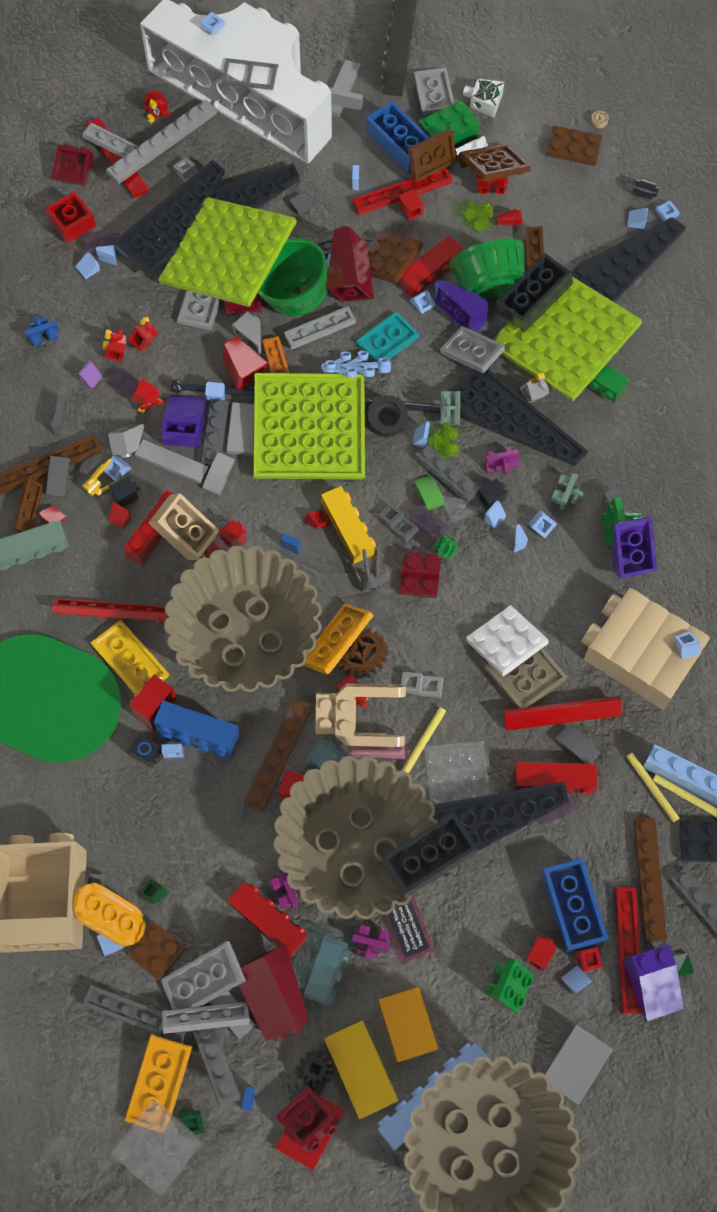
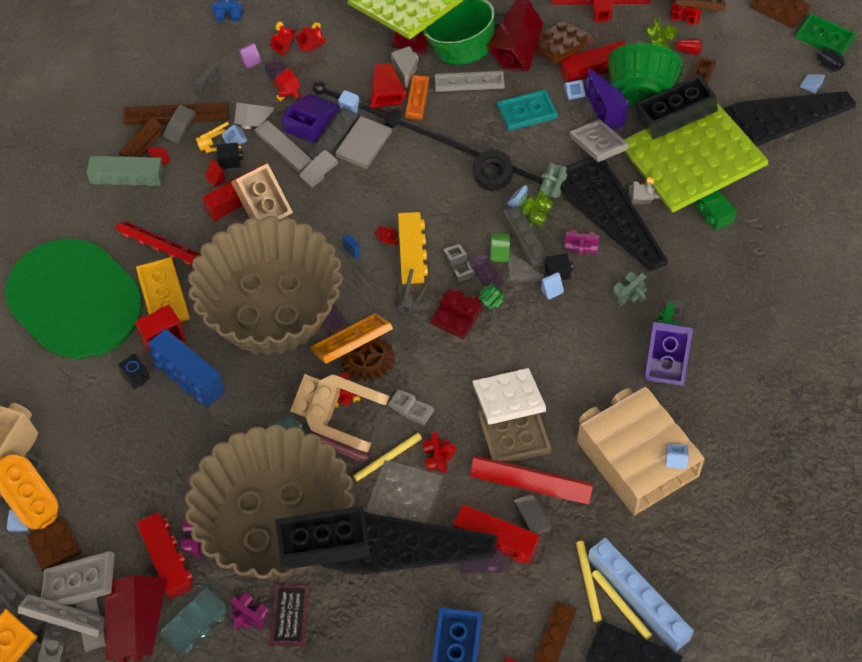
camera: 25 degrees right, 10 degrees down
dark green slope [138,879,170,904] -> none
light blue plate [162,742,184,758] -> none
light grey tile [177,290,221,330] -> none
red brick [219,519,247,546] -> none
reddish brown plate [244,698,313,812] -> none
lime plate [254,373,365,479] -> none
light blue plant [321,351,391,378] -> none
light blue slope [513,525,528,552] -> none
light blue slope [529,510,557,538] -> none
light blue tile [655,200,680,222] -> none
none -> red hips [423,432,457,473]
none -> green tile [795,13,857,56]

